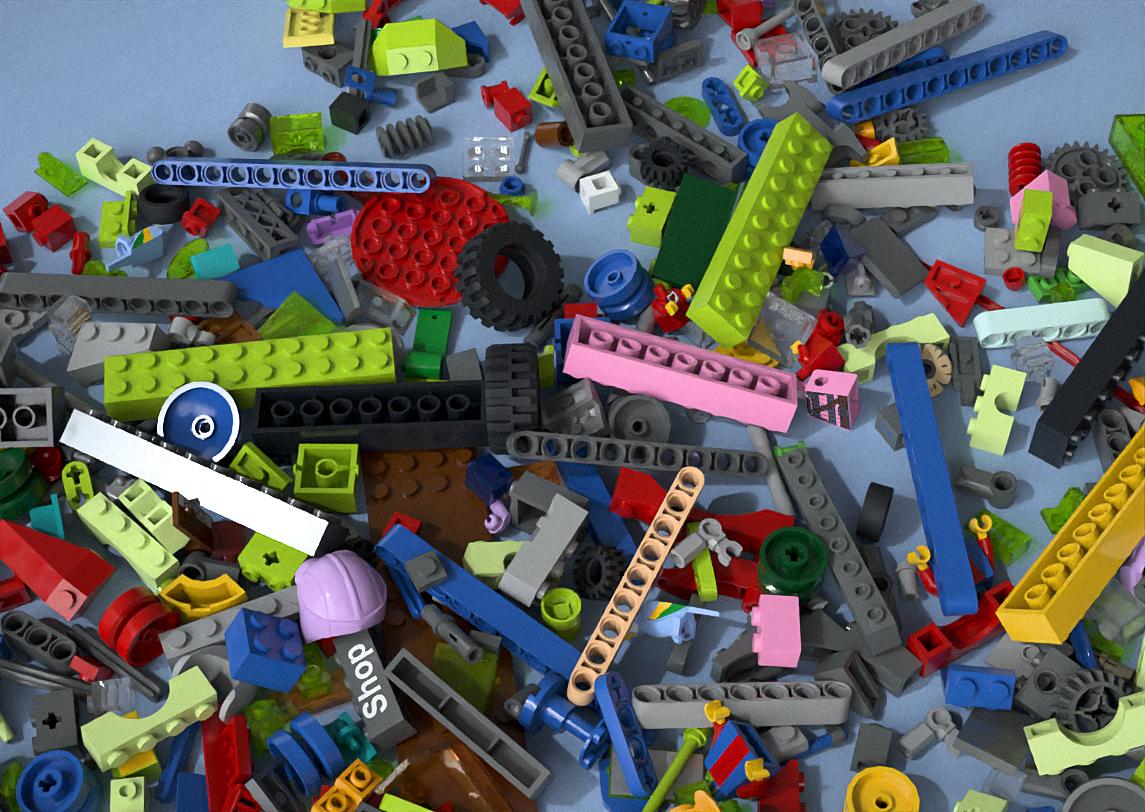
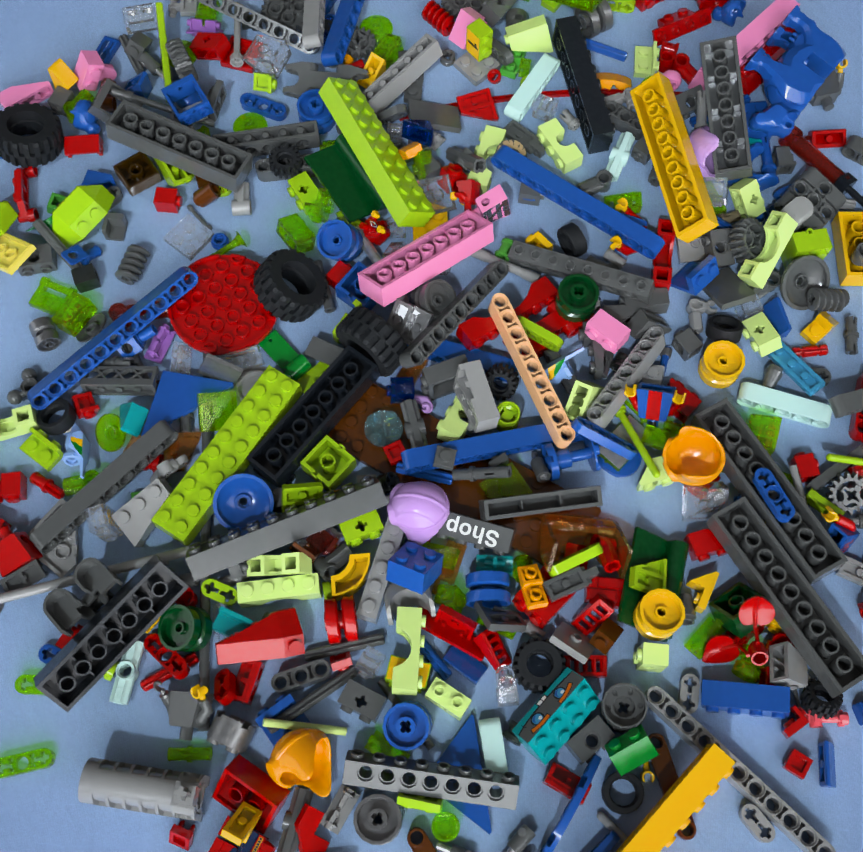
camera: 50 degrees left, 15 degrees up
red bush [480,80,509,108] -> none
white brick [580,171,622,215] -> none
light grey bar [669,518,743,568] -> none
clear neon green bracket [1040,487,1085,535] -> none
none -> clear neon green plate [28,276,77,319]
none -> dark brown brick [113,152,162,196]
none -> clear neon green brick [276,213,316,253]
none -> clear neon green bracket [304,188,334,223]
none -> clear neon green dish [360,15,393,43]
none -> clear light blue dish [364,410,403,447]
none -> dark grey piece [400,399,428,448]
none -> yellow bracket [525,231,553,251]
none -> yellowish green slope [564,380,604,421]
none -> light aqua piece [605,131,635,182]
none -> black tyre [705,315,744,344]

